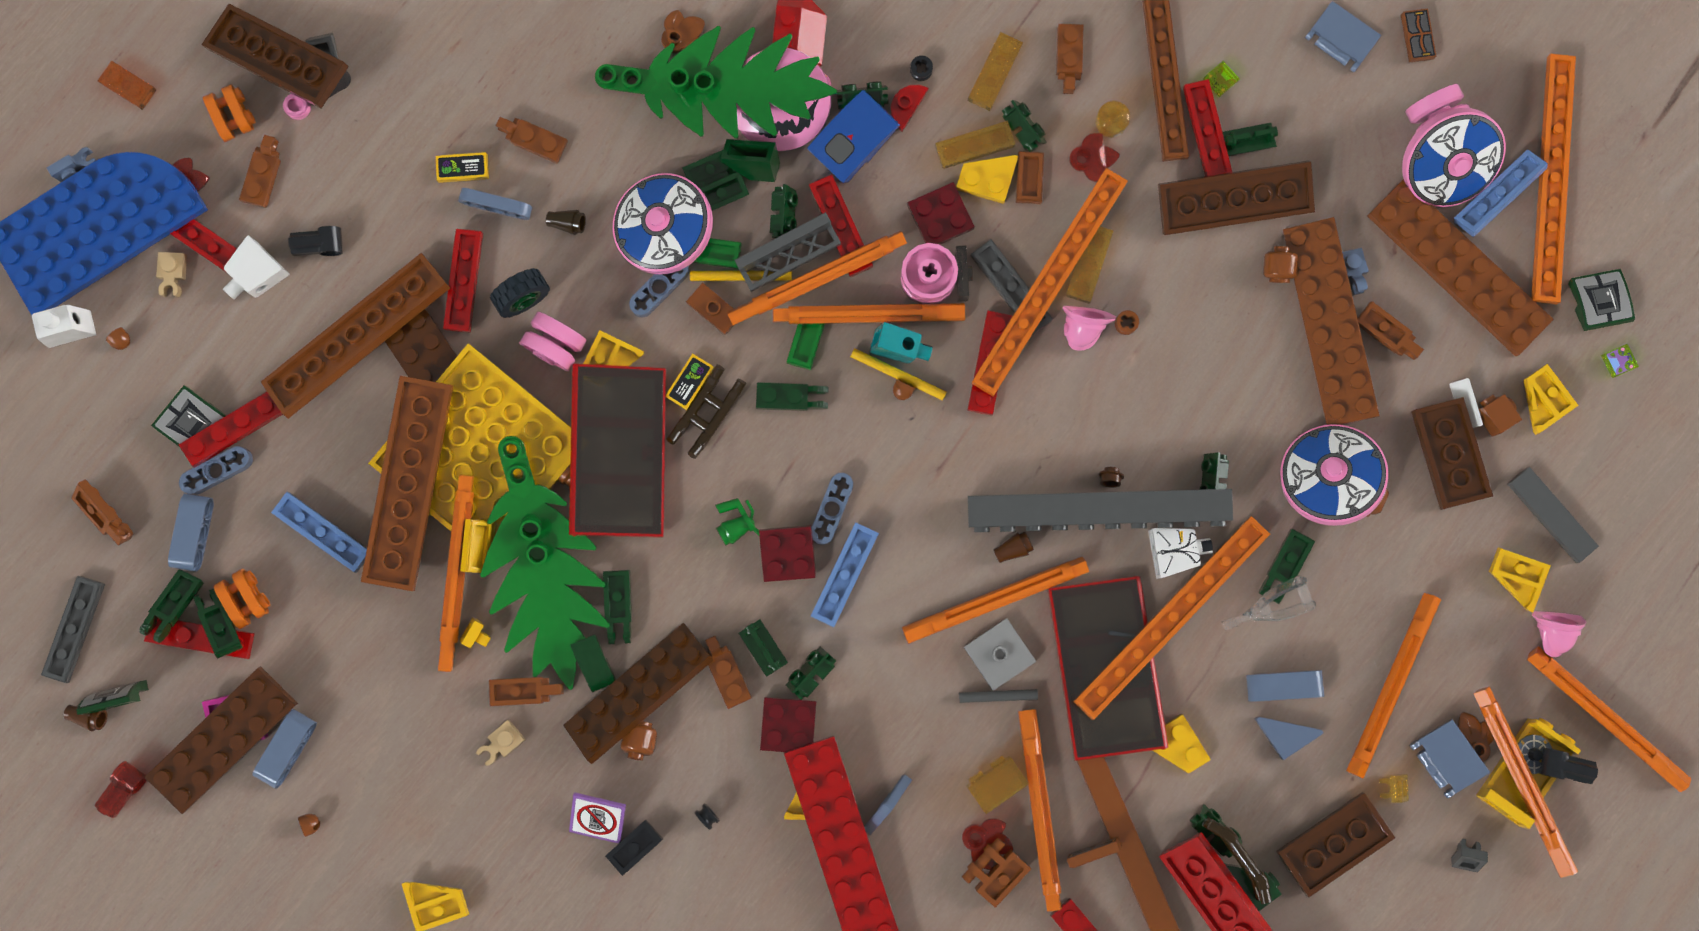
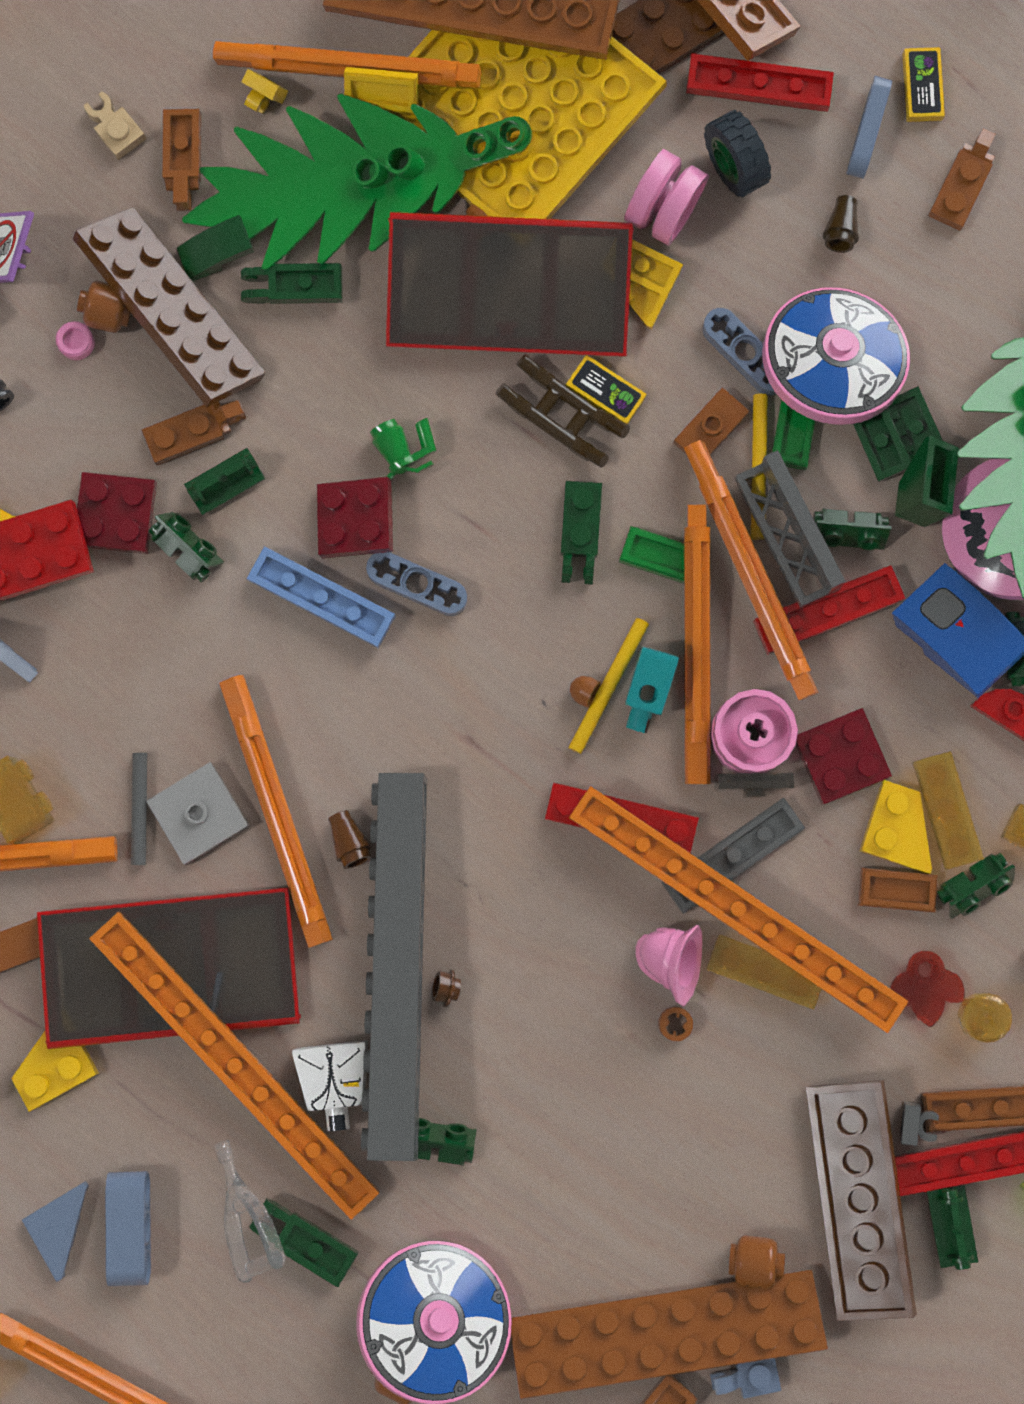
camera: 90 degrees right, 0 degrees up
none -> bright pink tile [56,321,95,360]
none -> dark grey tile [900,1101,939,1146]

